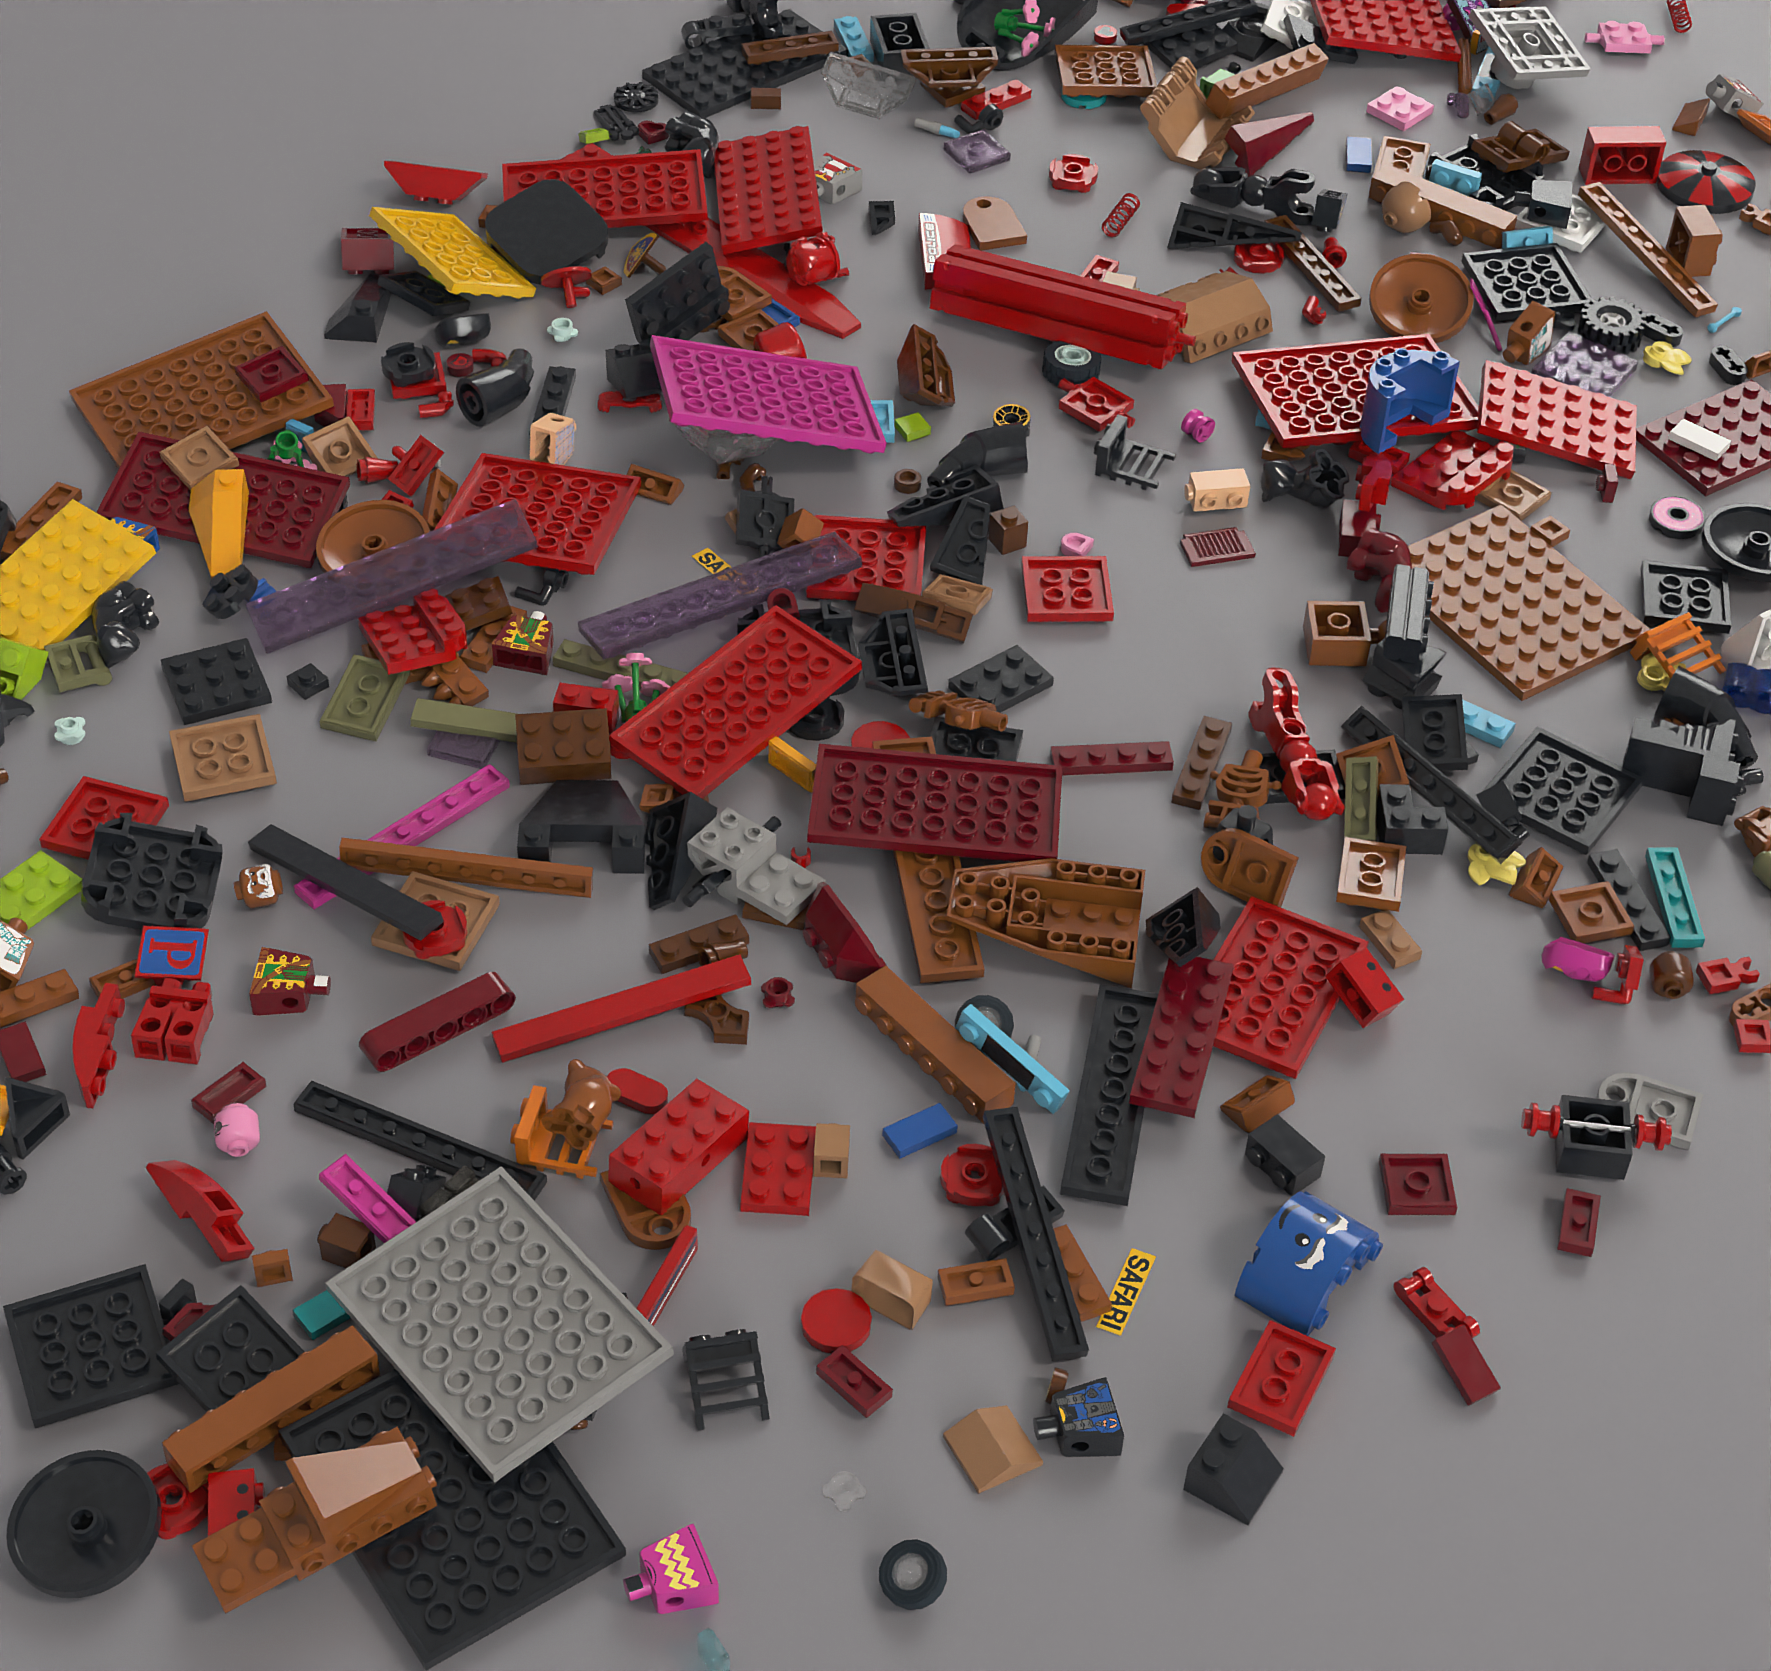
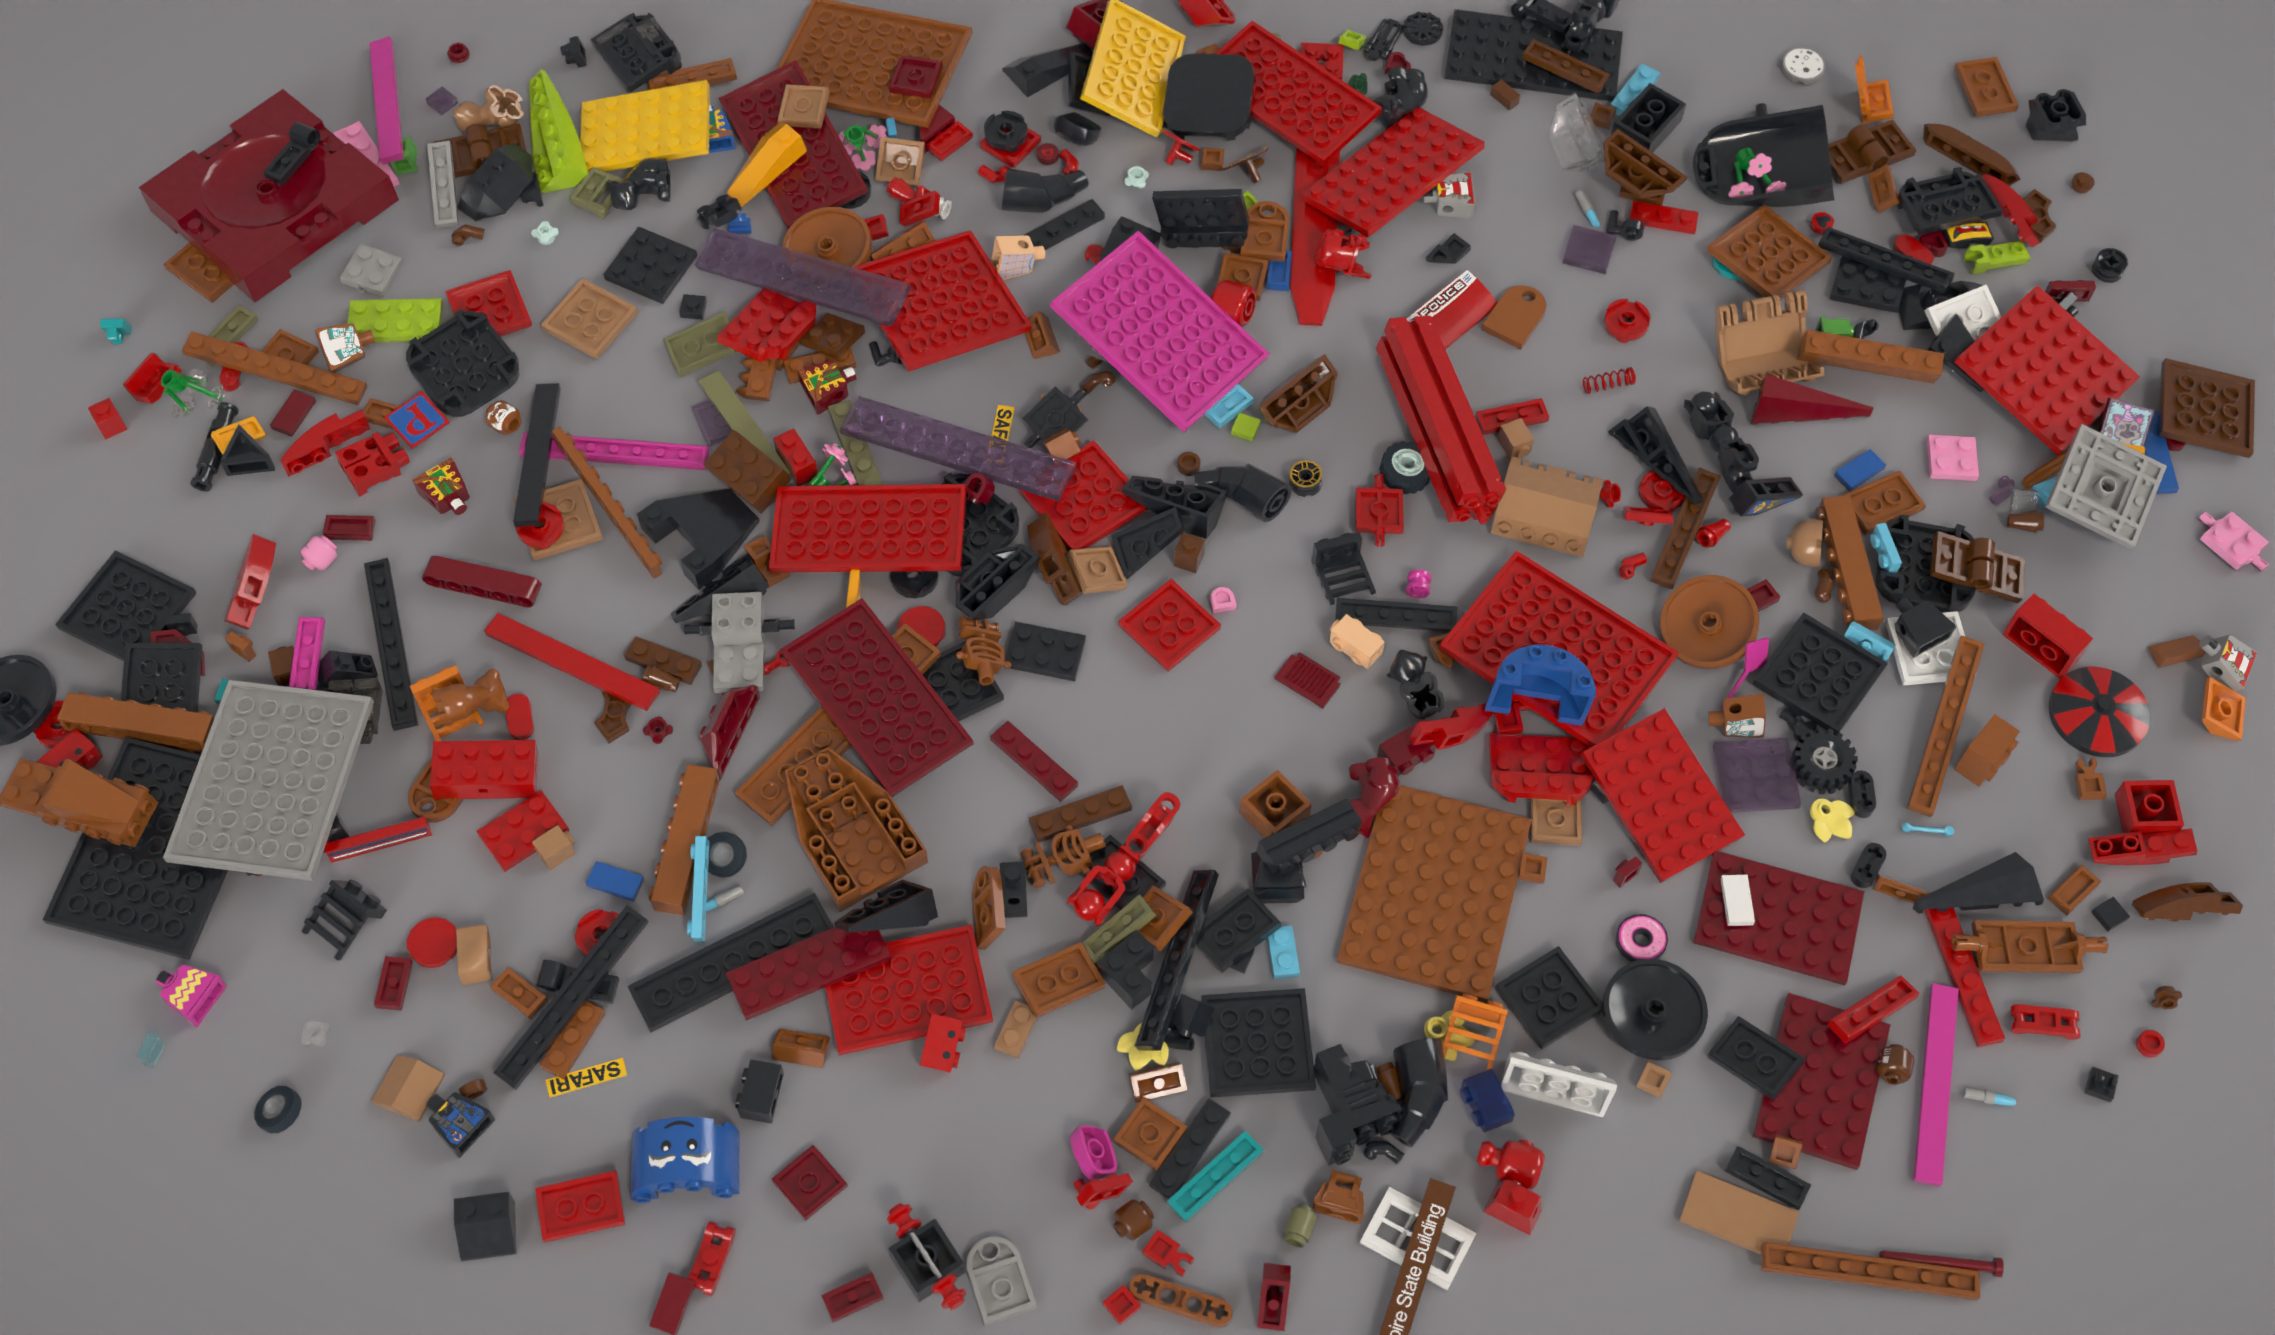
camera: 50 degrees right, 15 degrees up
none -> black plate [1335,598,1457,632]
none -> red plate [1622,506,1674,526]

